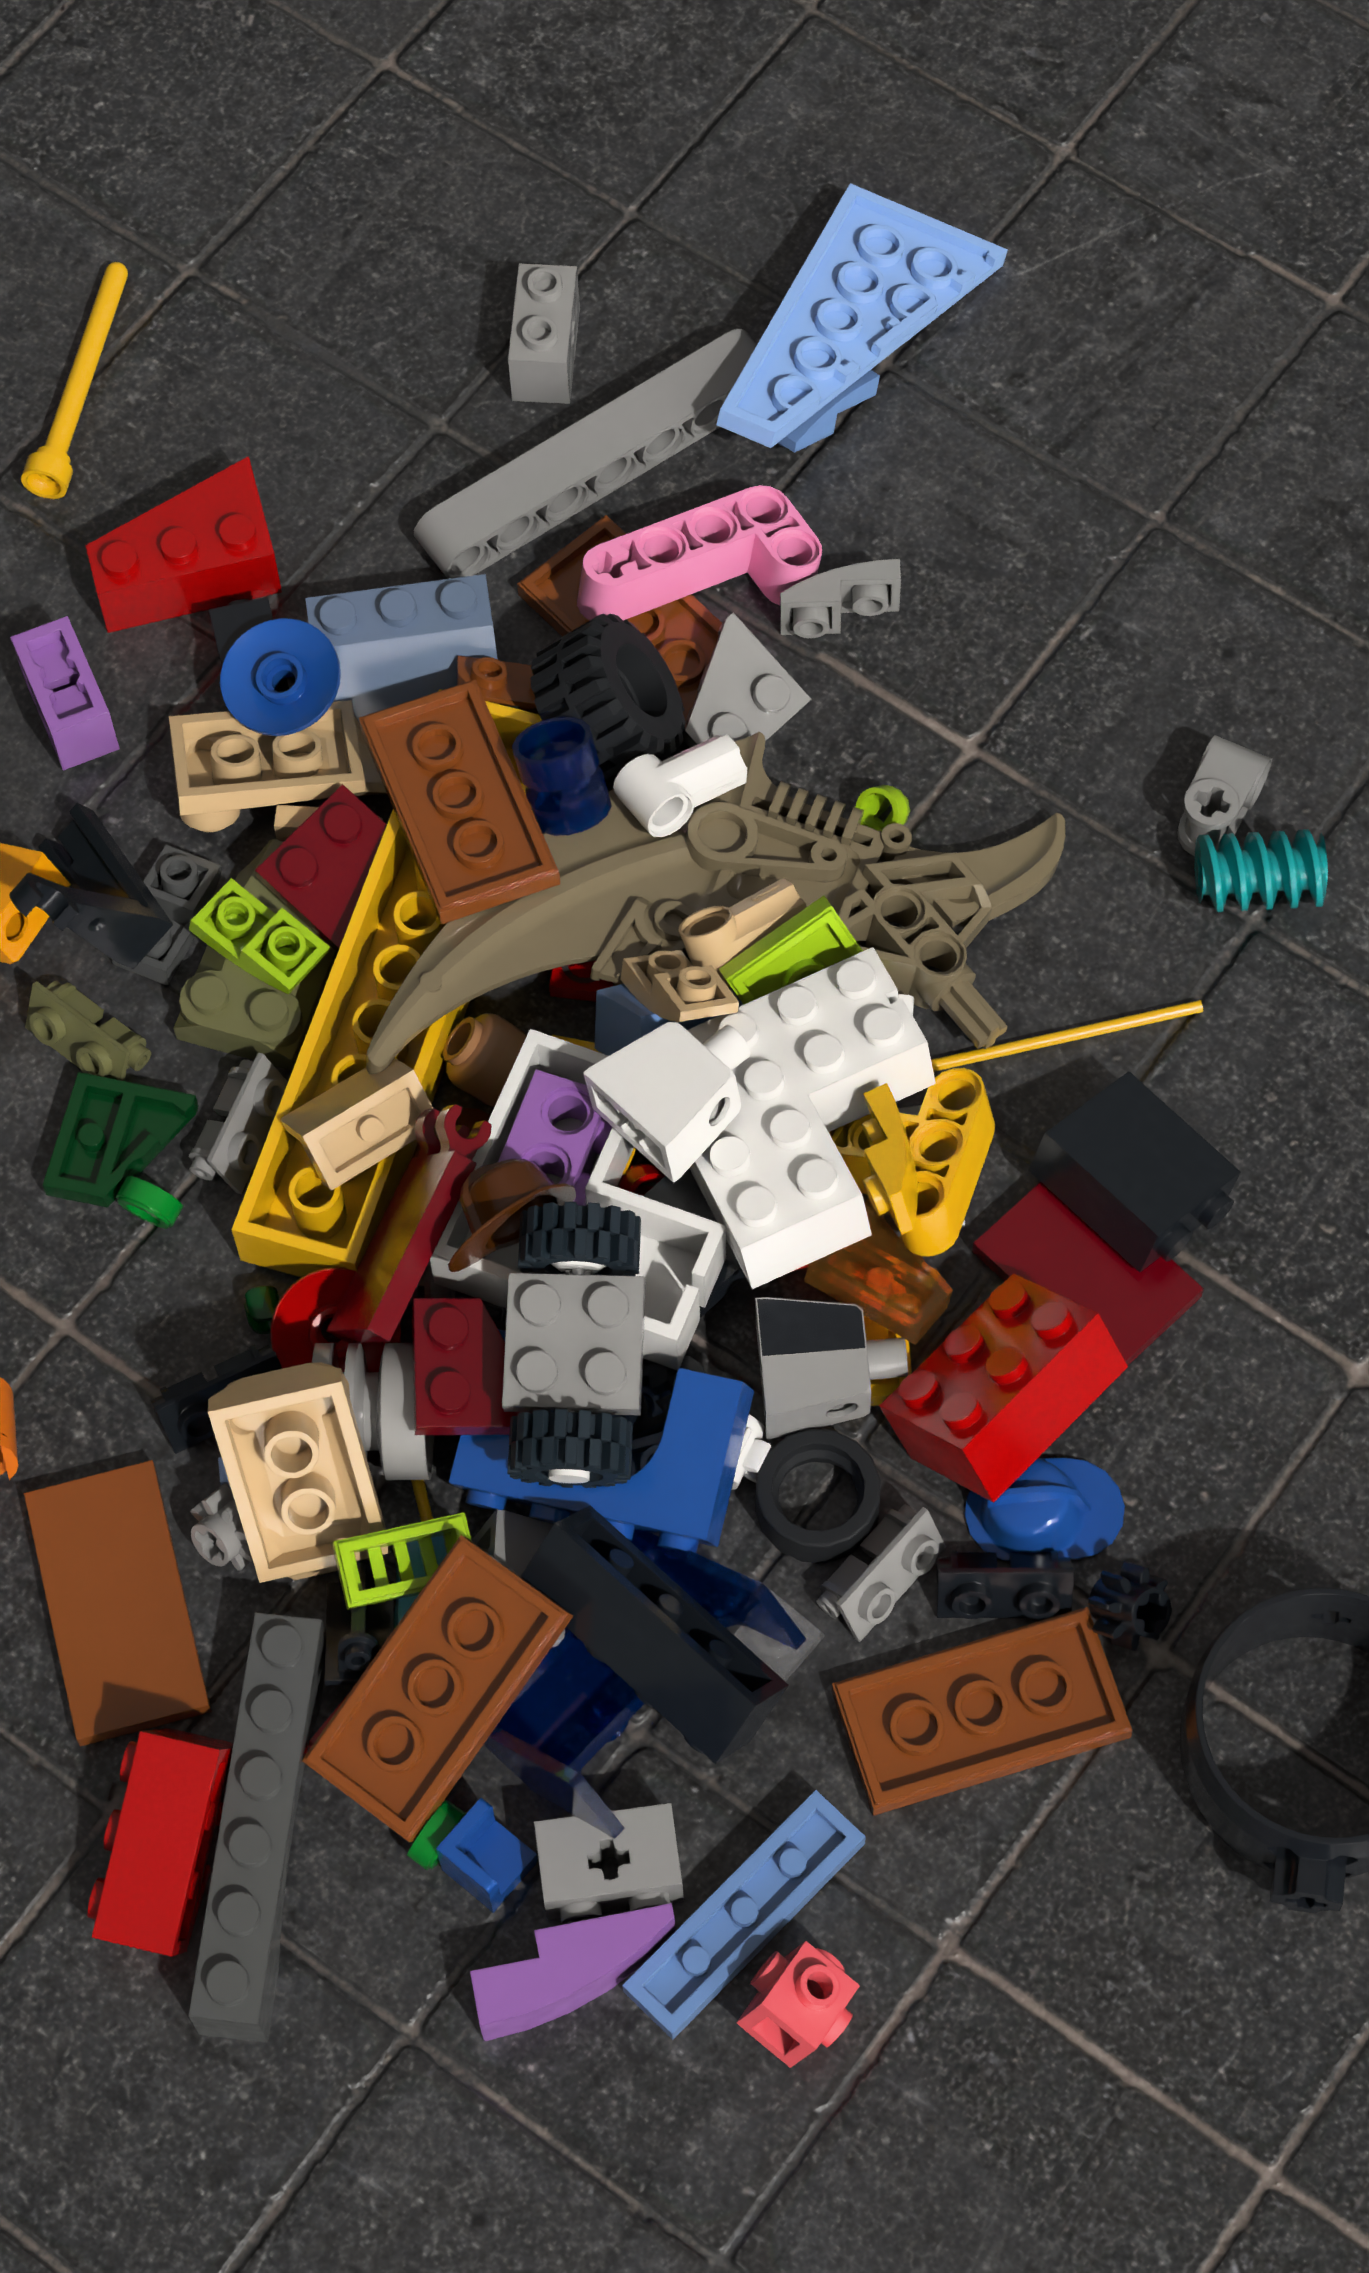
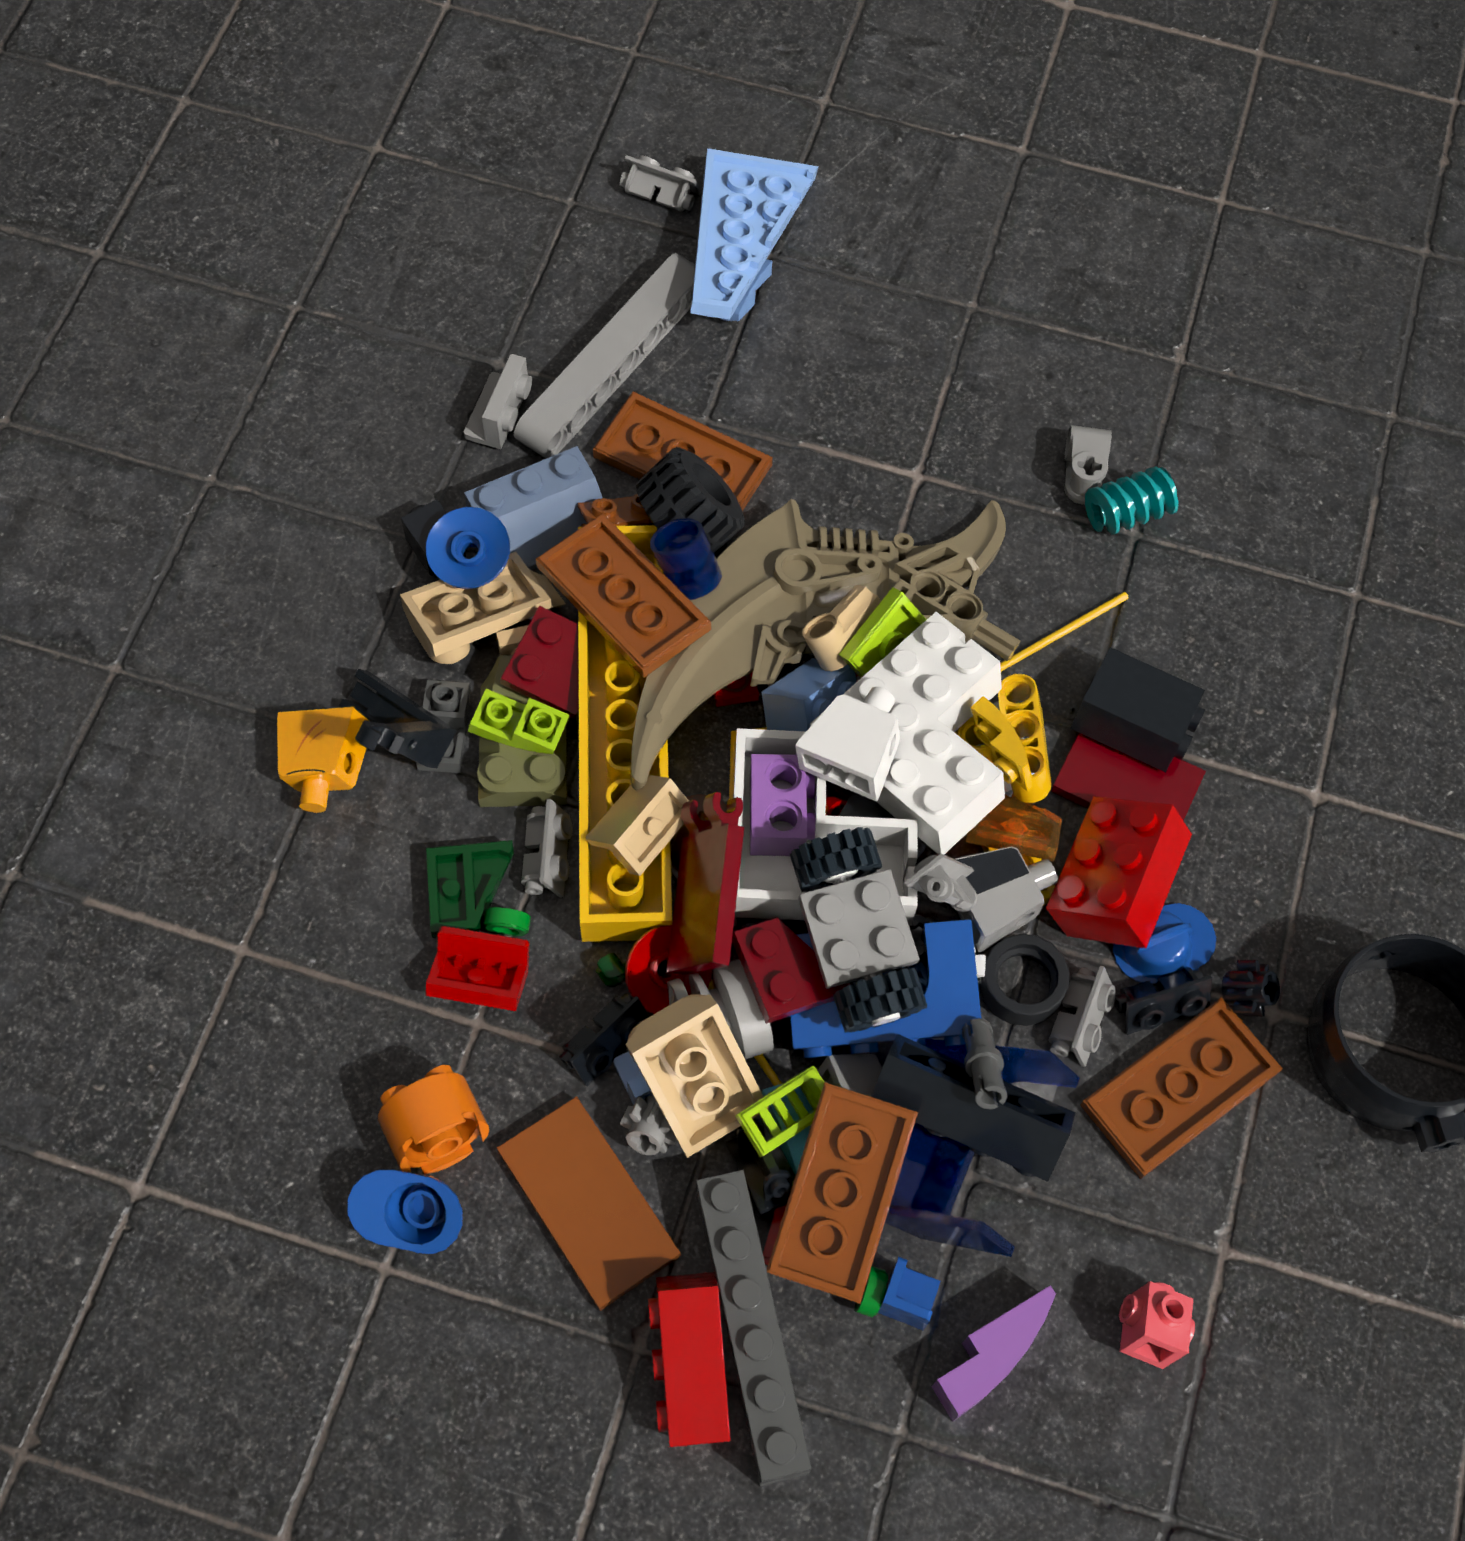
camera: 25 degrees left, 0 degrees up
medium lavender brick [10,616,120,770] -> none
yellow piece [21,262,128,499] -> none
olive hinge [25,981,151,1081] -> none
red wedge [85,456,282,633] -> none
medium nougat head [443,1013,527,1107] -> none
reddish brown piece [448,1159,576,1272] -> none
light grey brick [508,263,580,404] -> none
light grey brick [534,1803,684,1925] -> none
bright pink beam [577,485,822,621] -> none
white piece [613,734,747,837] -> none
tan slope [620,950,739,1022] -> none
medium blue plate [622,1790,866,2040] -> none
light grey wing [682,612,812,748] -> none
light grey slope [780,559,901,638] -> none
lime hinge [855,785,910,832] -> none
none -> red bracket [426,926,530,1011]
none -> light grey bracket [464,354,532,449]
none -> light grey hinge [619,155,701,212]
none -> light grey hinge [904,853,977,912]
none -> dark grey pin [962,1018,1007,1109]

